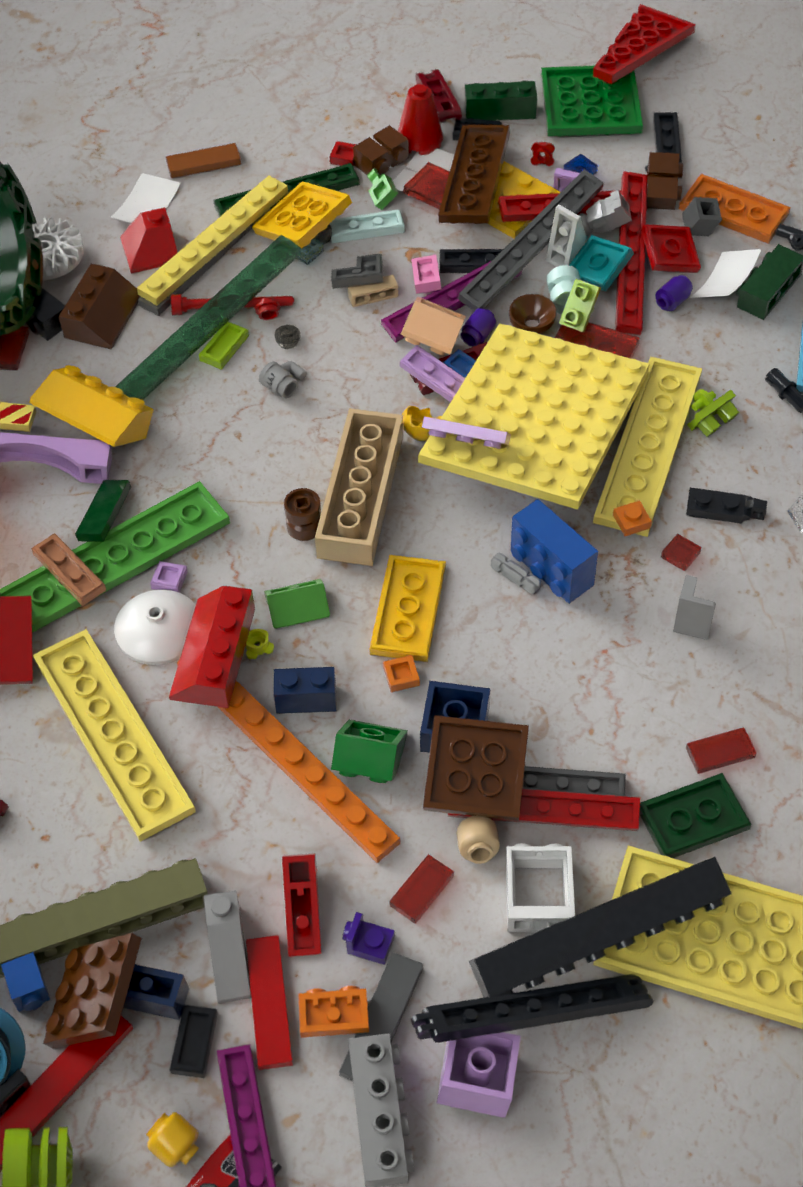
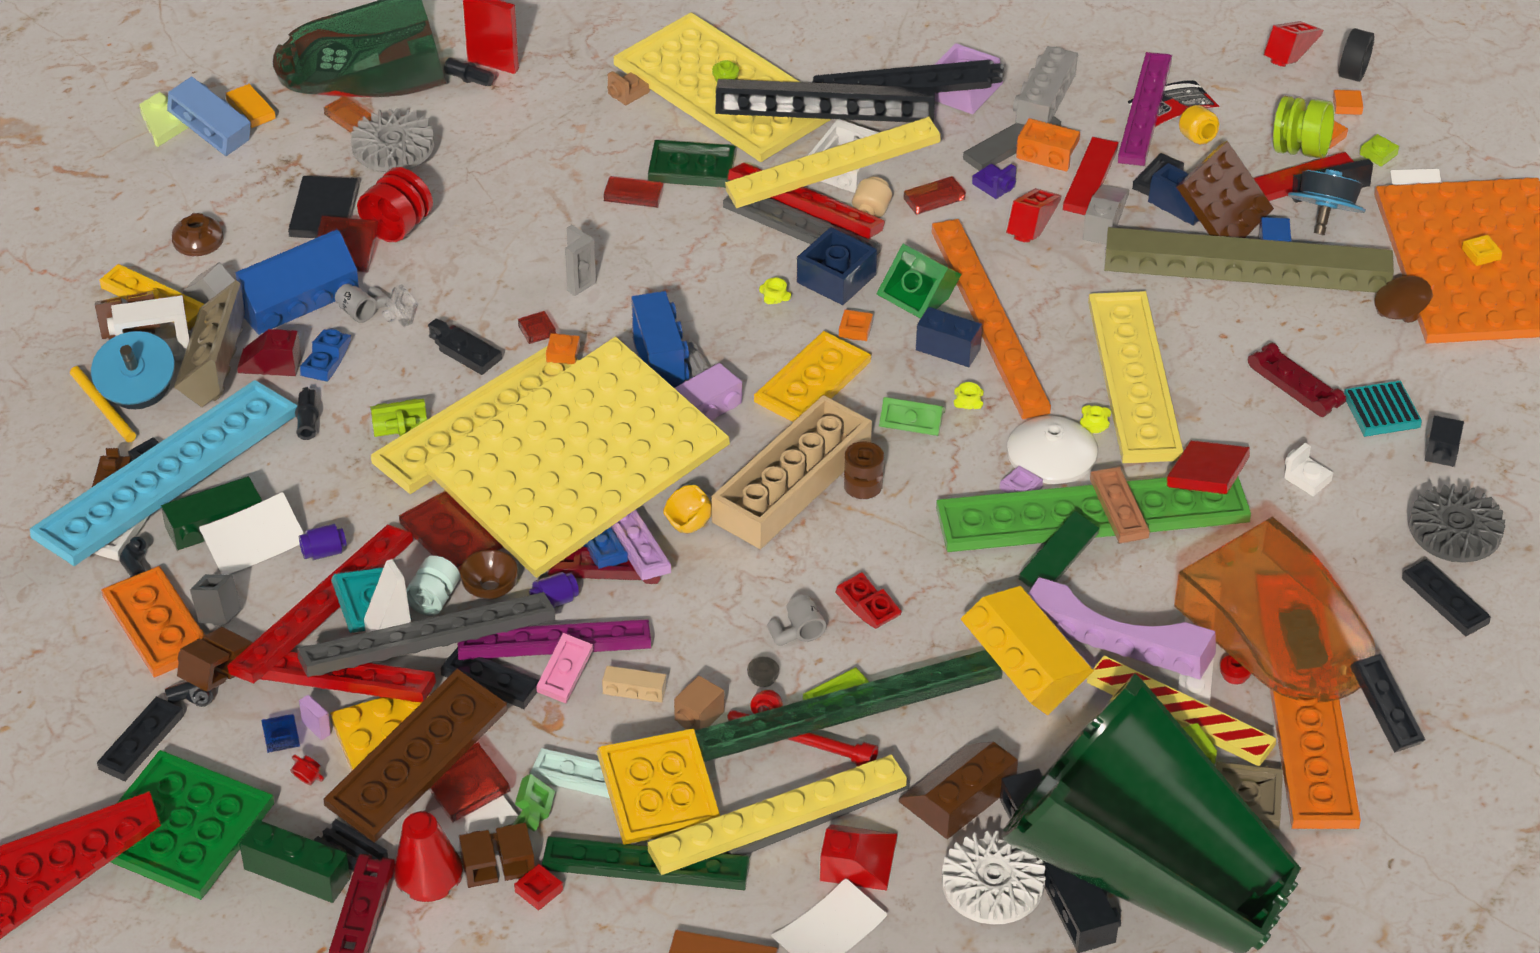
camera: 155 degrees left, 10 degrees down
red slope [169,586,255,708] -> none
dark grey tile [331,254,383,289] -> none
light nougat slope [401,297,466,355] -> none
lavender plate [422,416,511,449] -> none
reddish brown plate [423,715,529,821] -> none
lime hips [559,278,601,332] -> none
light grey piece [578,189,632,236] -> none
red tile [641,224,701,273] -> none
none -> lavender brick [674,363,742,421]
none -> medium nougat brick [674,675,724,735]
none -> lime plate [712,60,739,82]
none -> light yellow plate [725,117,940,208]
none -> neon yellow plate [759,278,791,304]
none -> red slope [835,572,902,629]
none -> neon yellow plate [1080,405,1111,433]

